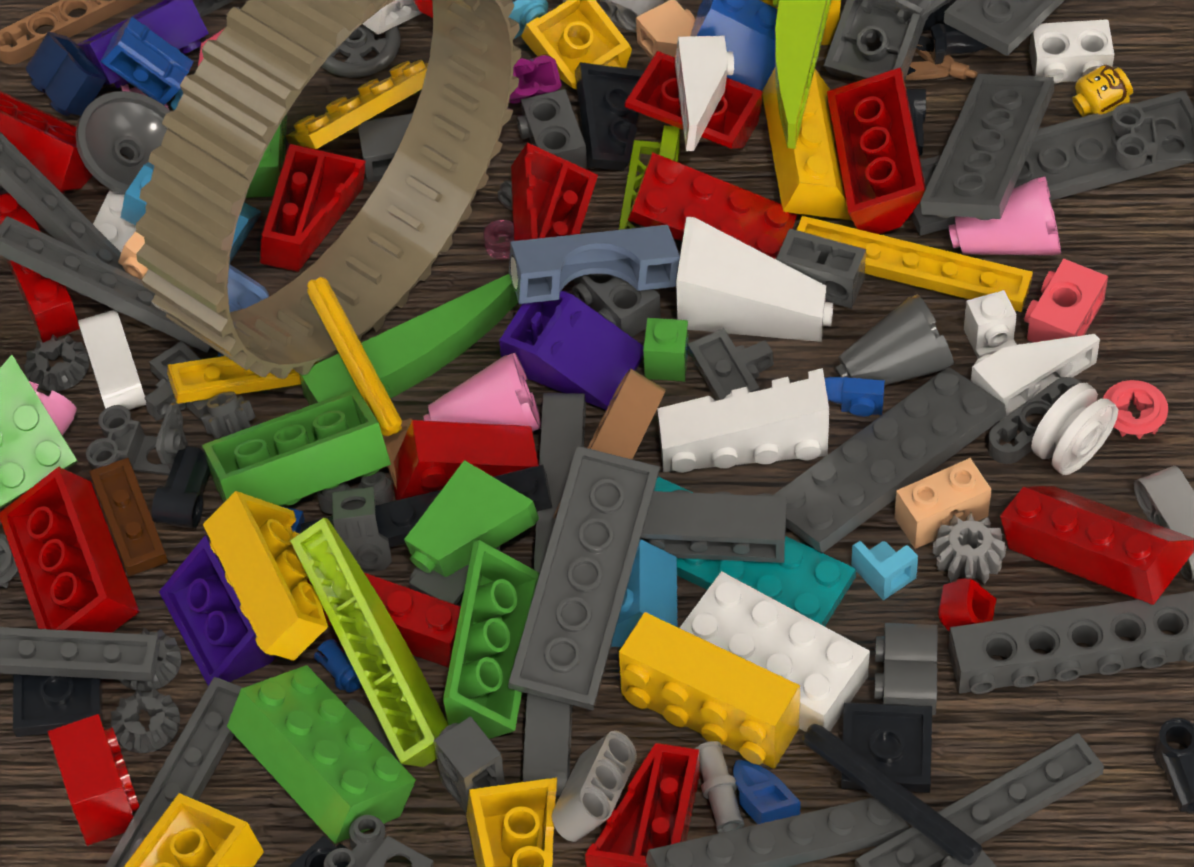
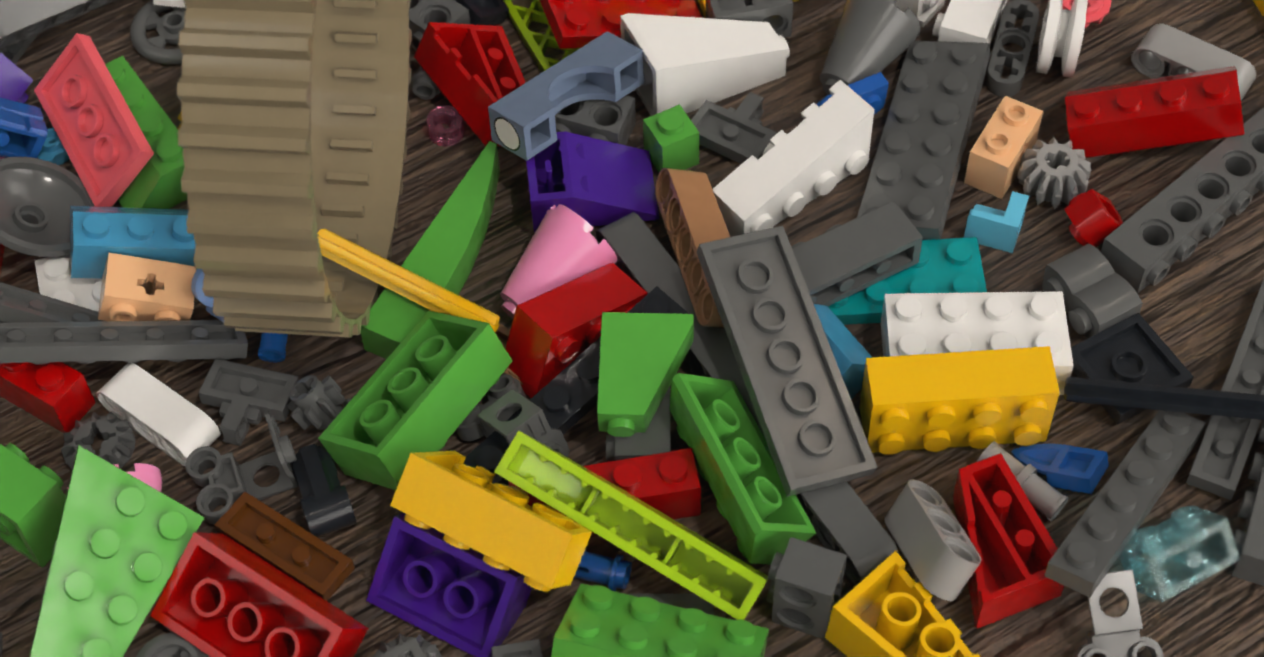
camera: 35 degrees left, 0 degrees up
yellow tile [167,356,319,404] -> none

